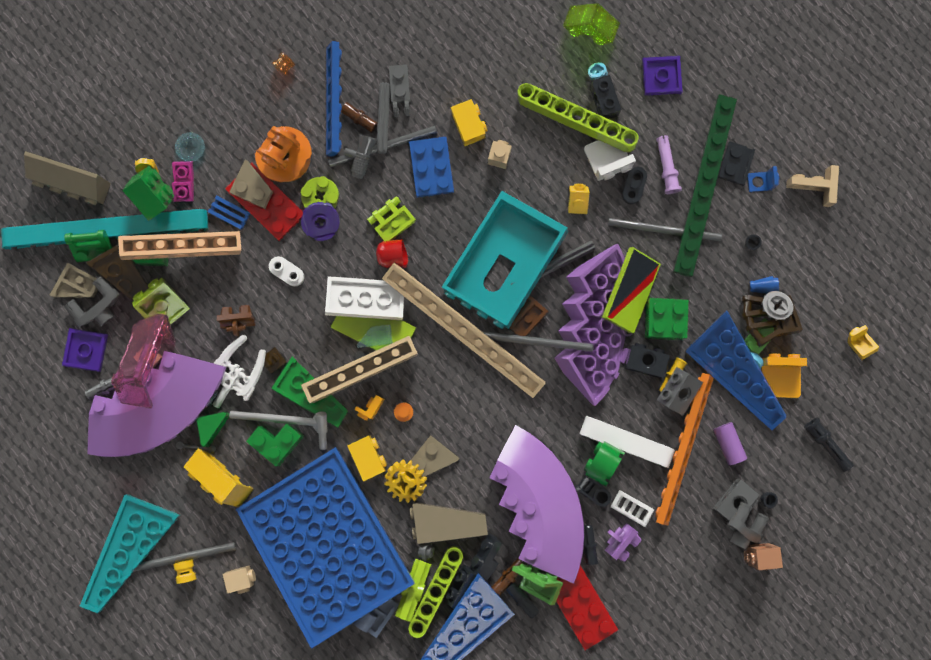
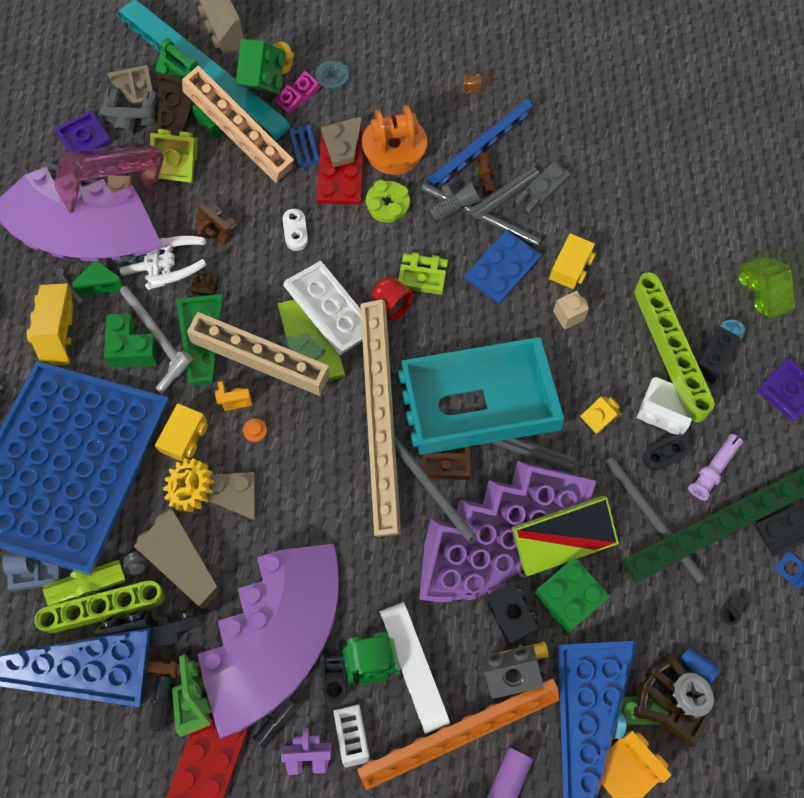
camera: 45 degrees right, 15 degrees down
dark purple plate [301,202,340,241] -> none

